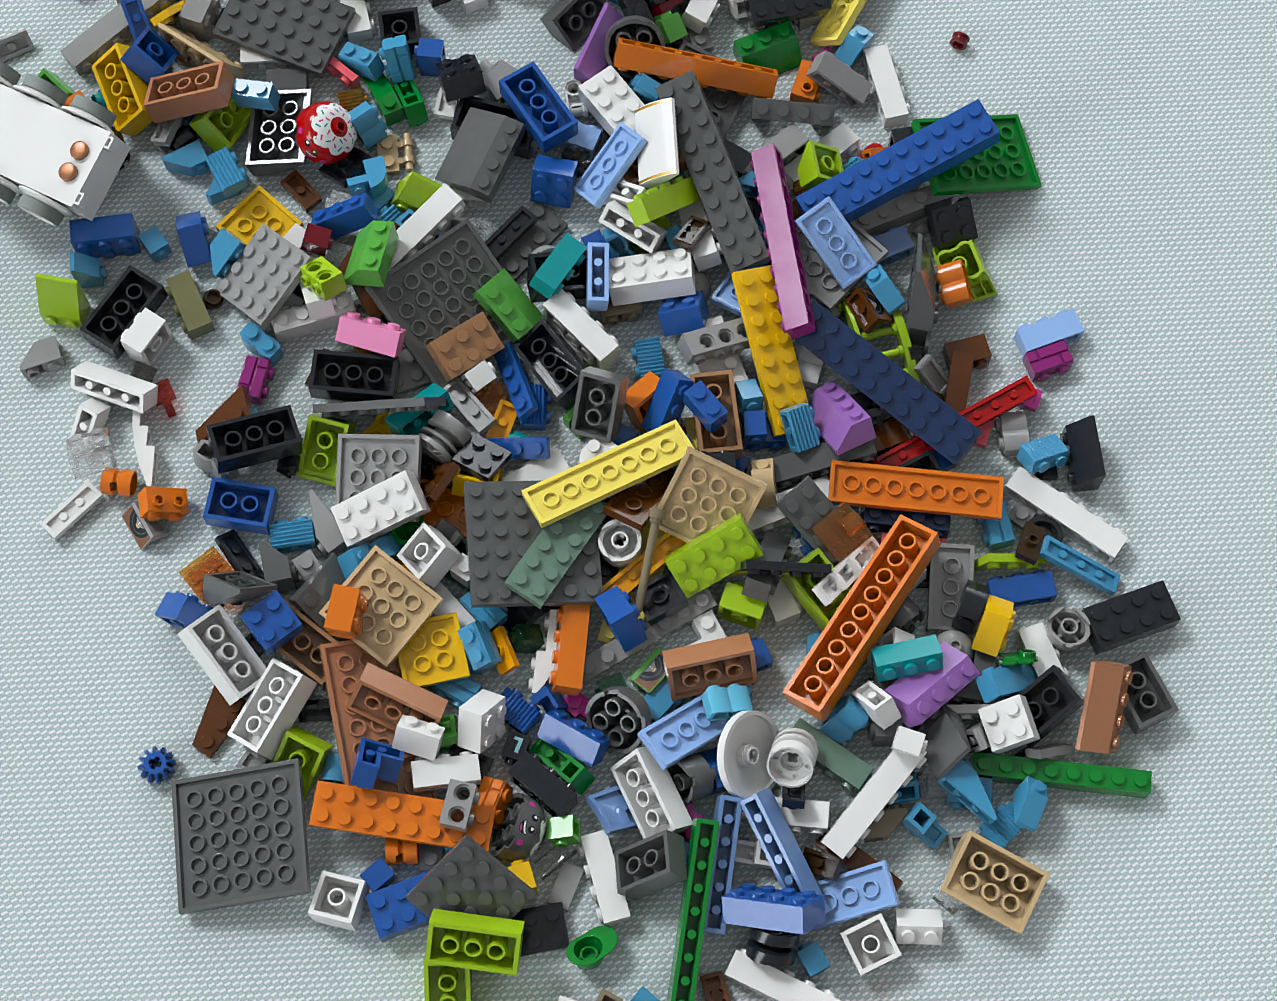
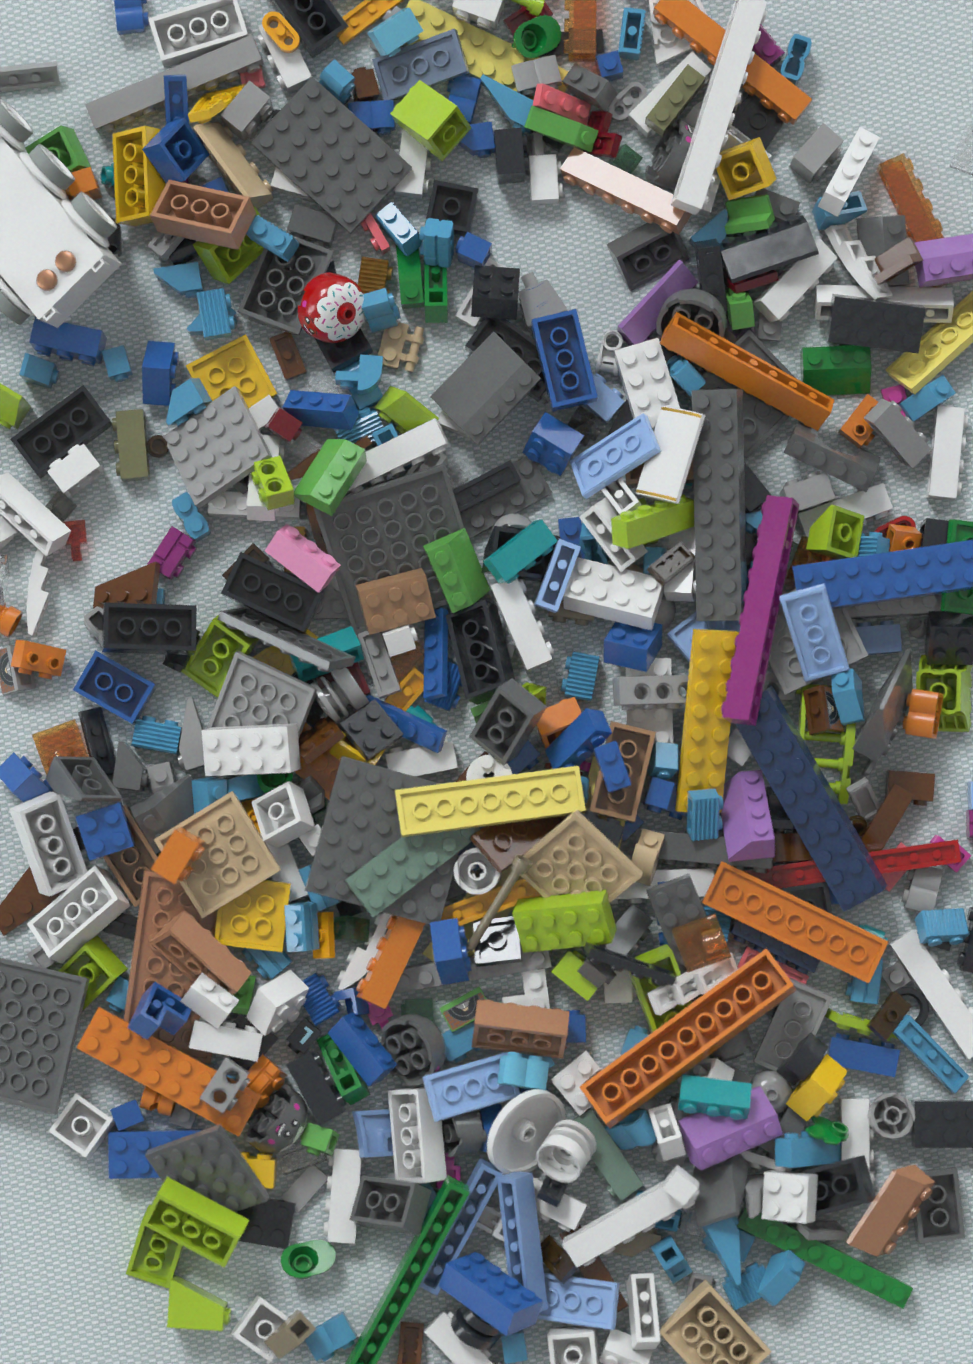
camera: 20 degrees right, 15 degrees up
none -> white brick [550,1050,601,1116]
none -> white brick [626,1273,660,1350]

